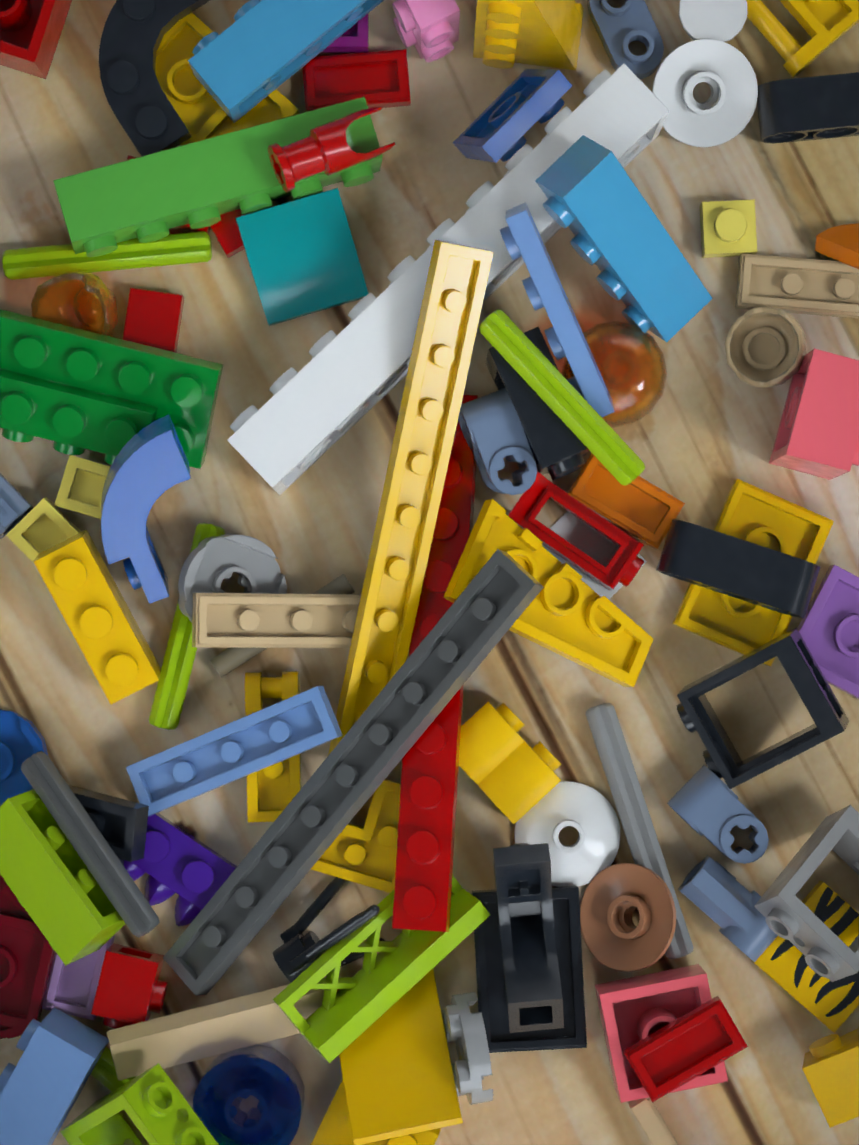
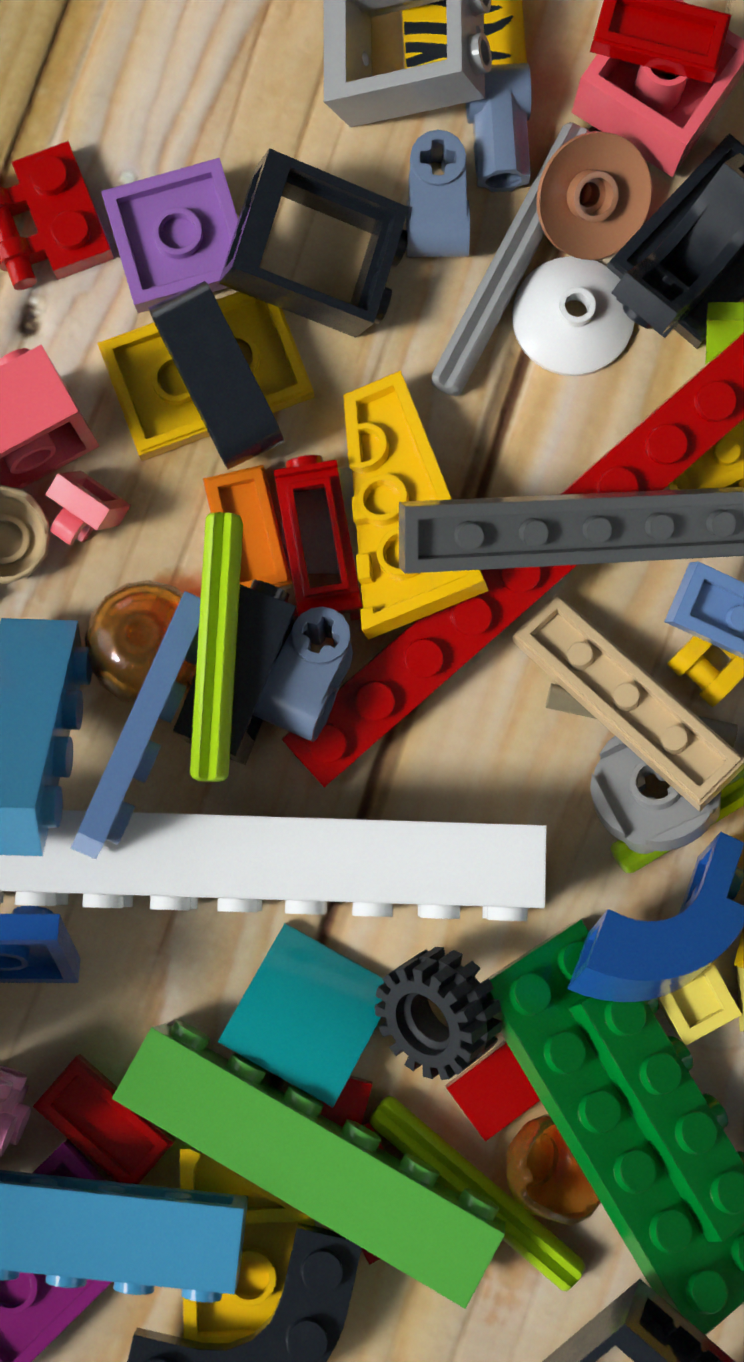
camera: 135 degrees left, 5 degrees down
red piece [268,107,396,192] -> none
yellow plate [327,240,494,757] -> none
yellow brick [458,701,562,824] -> none
none -> coral tile [45,471,131,545]
none -> black tyre [375,947,503,1080]

